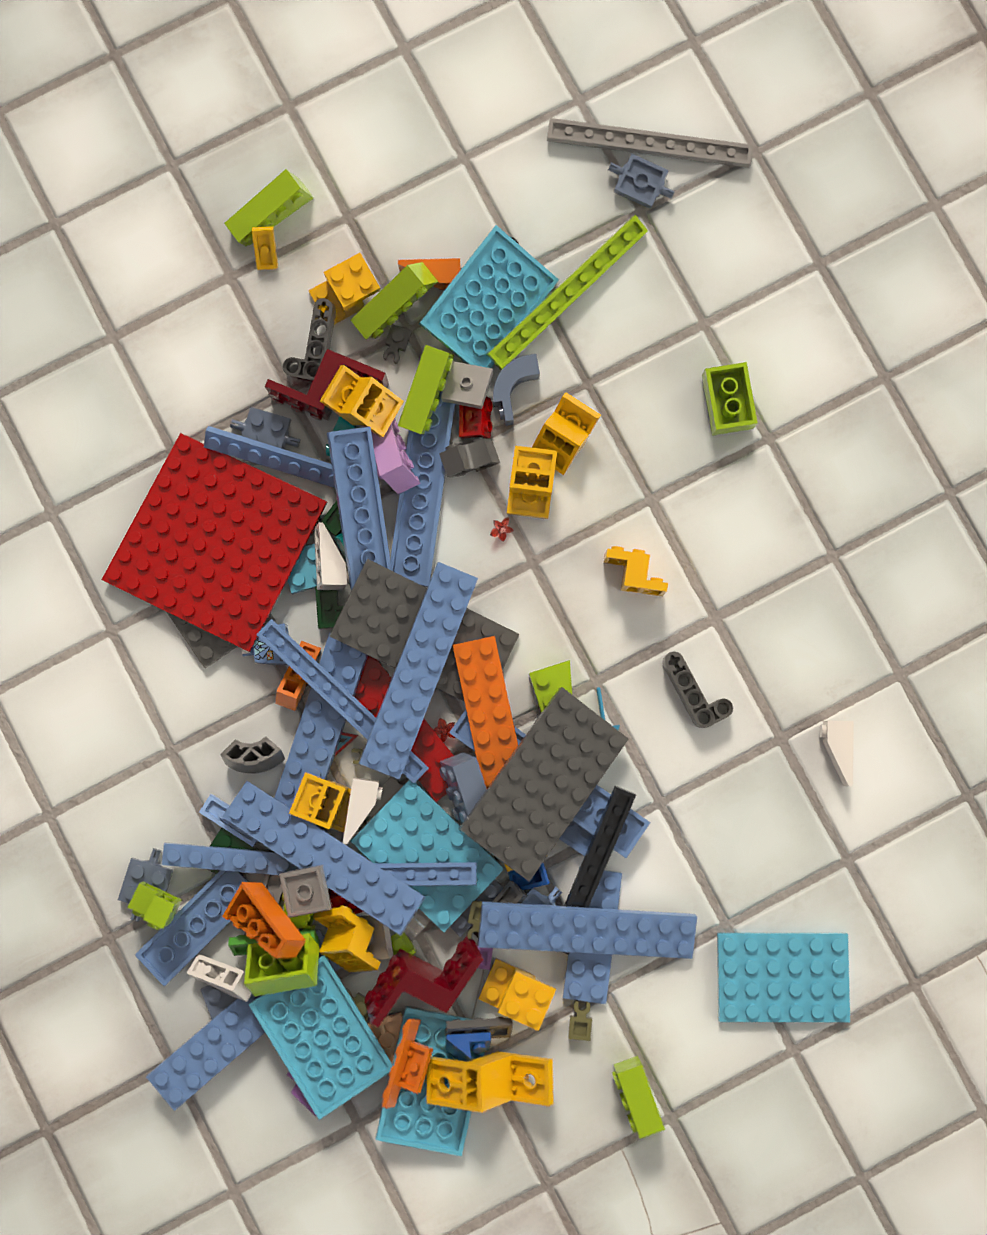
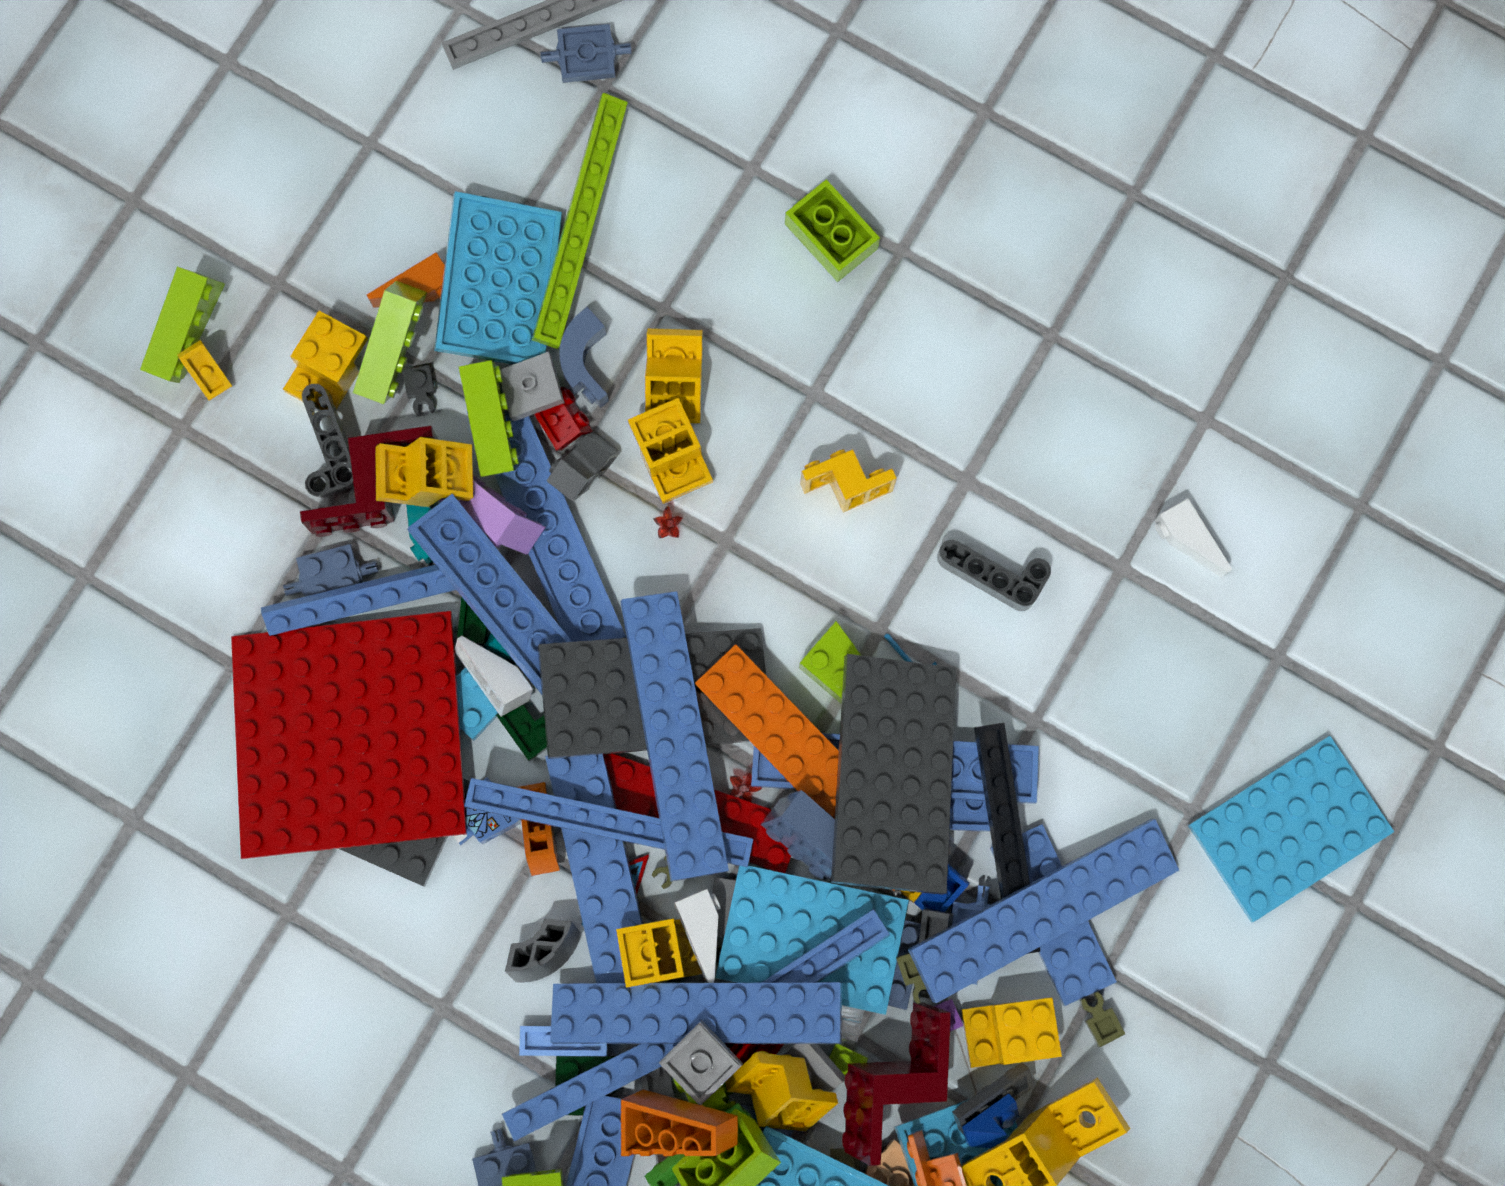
camera: 35 degrees left, 5 degrees down
lime brick [612,1056,665,1139] -> none

